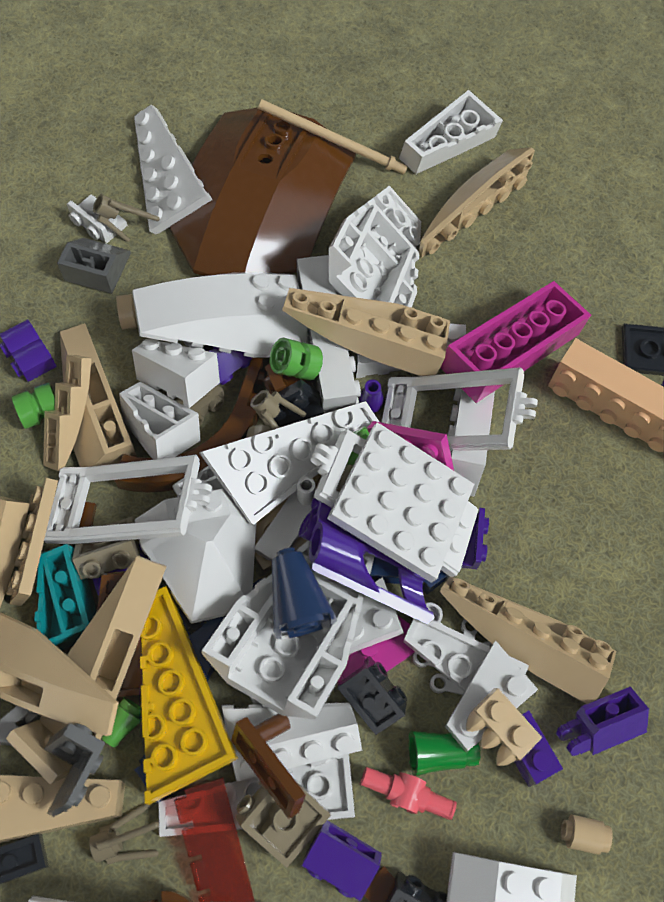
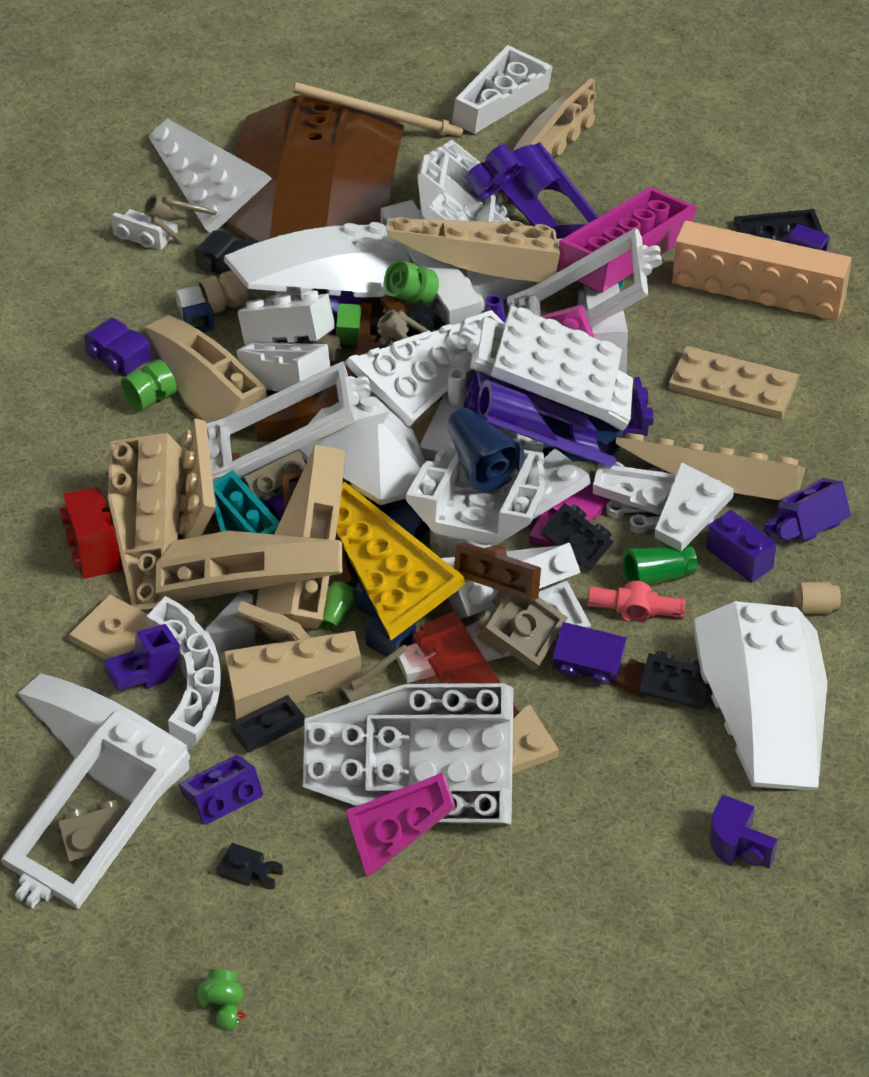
camera: 10 degrees left, 20 degrees down
tan slope [43,355,91,471] -> none
dark grey bracket [44,723,105,817] -> none
dark grey slope [57,238,131,294] -> none
tan plate [466,688,542,766] -> none
none -> leg [175,285,214,332]
none -> black brick [195,230,255,274]
none -> bright green slope [336,304,361,346]
none -> dark purple panel [465,142,599,239]
none -> tan plate [668,346,799,419]

